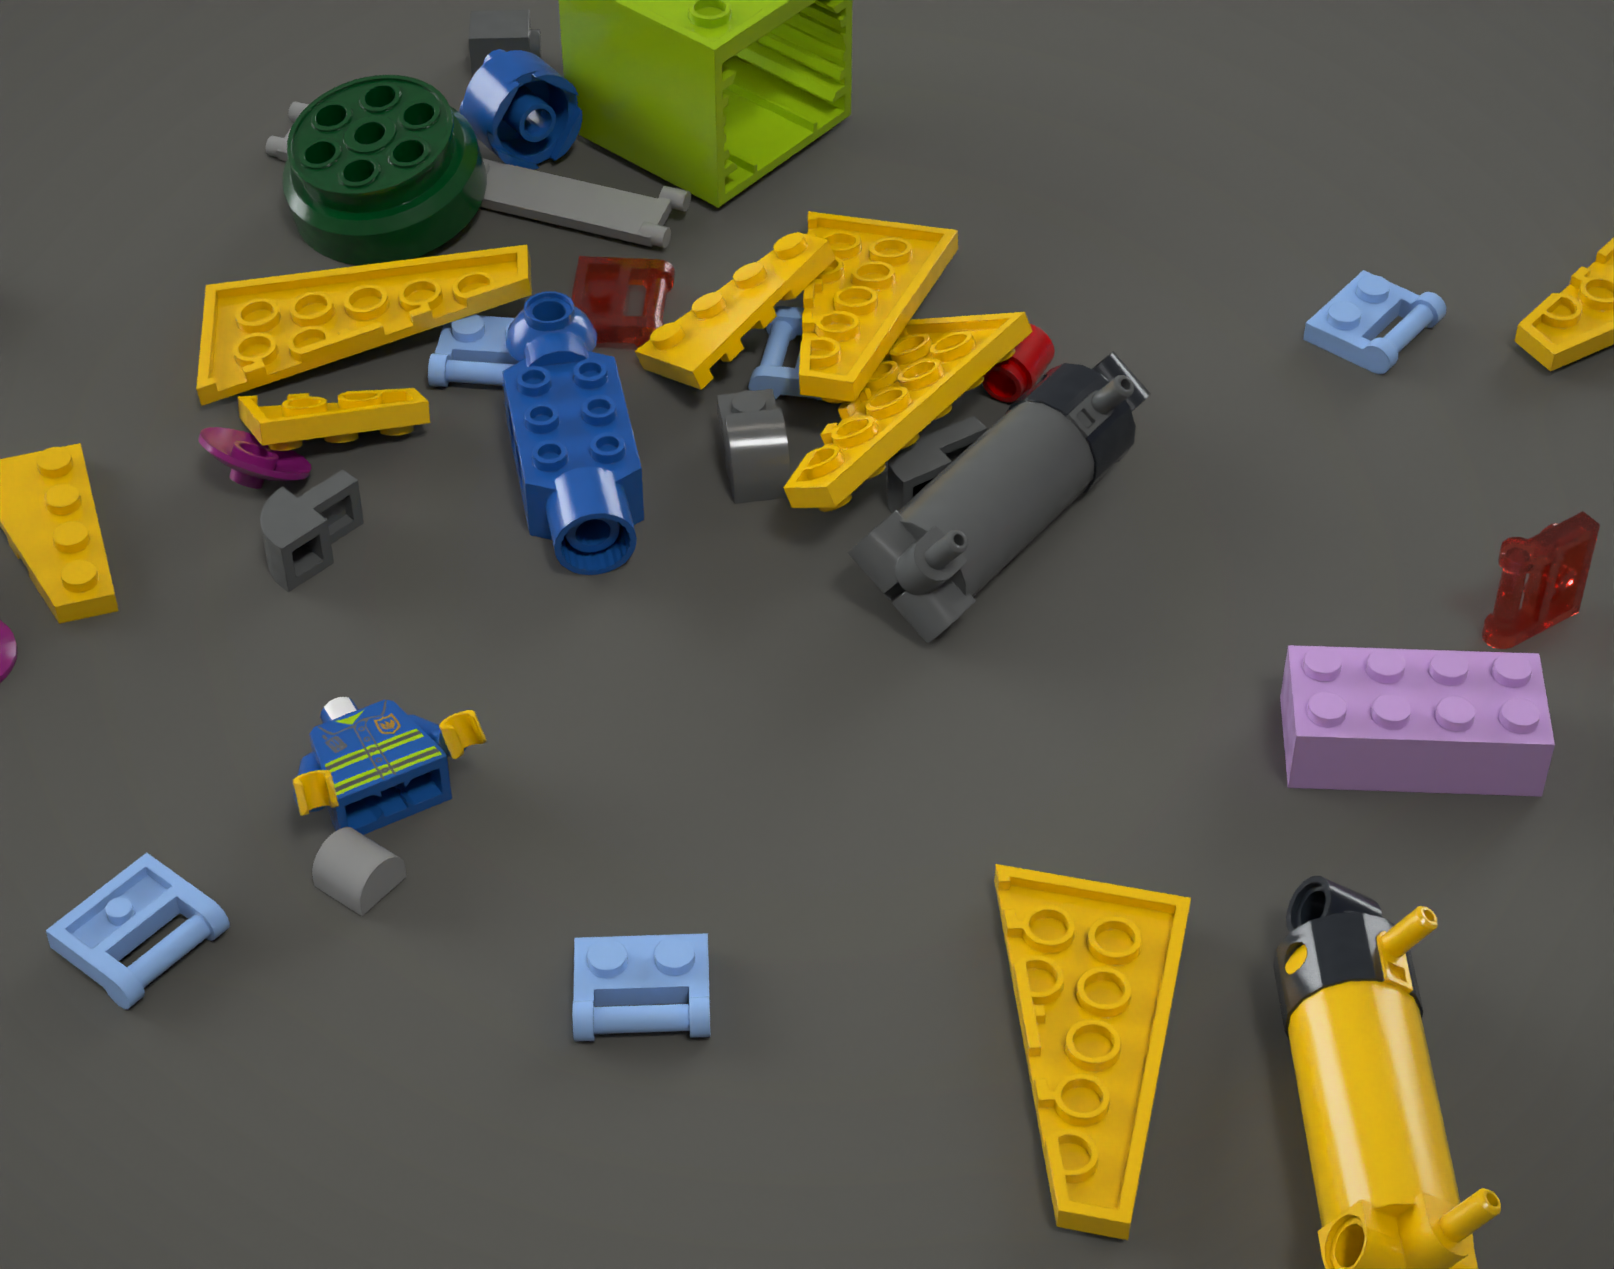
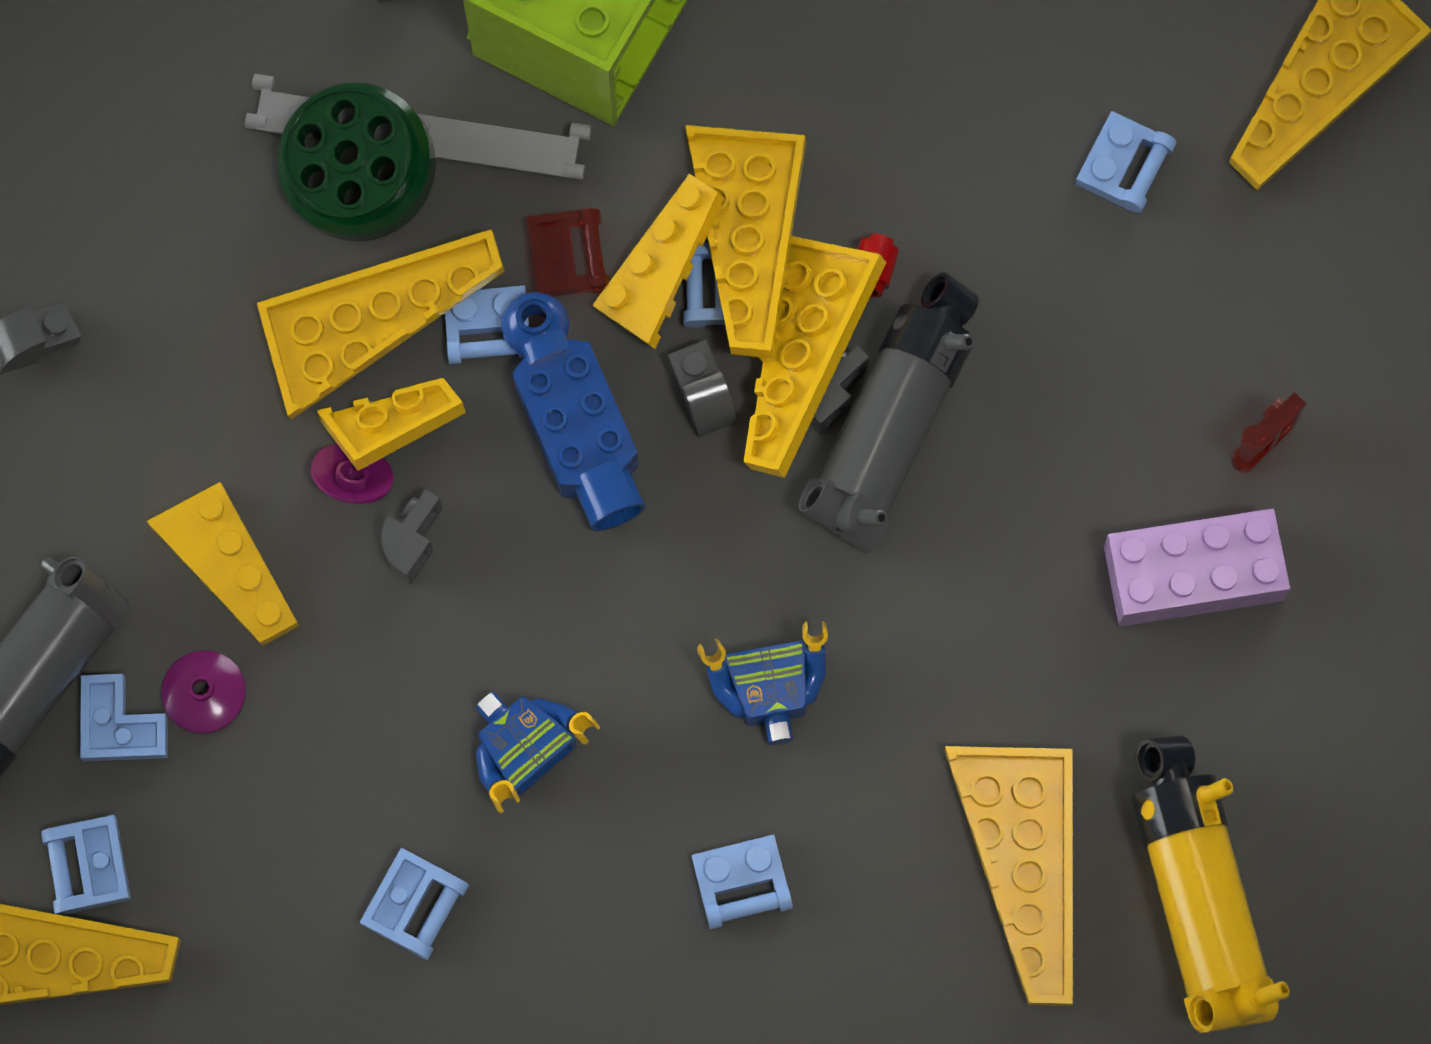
camera: 10 degrees left, 30 degrees up
light grey brick [312,827,407,916] -> none
blue brick [459,49,582,170] -> none
none -> blue torso [697,621,828,745]

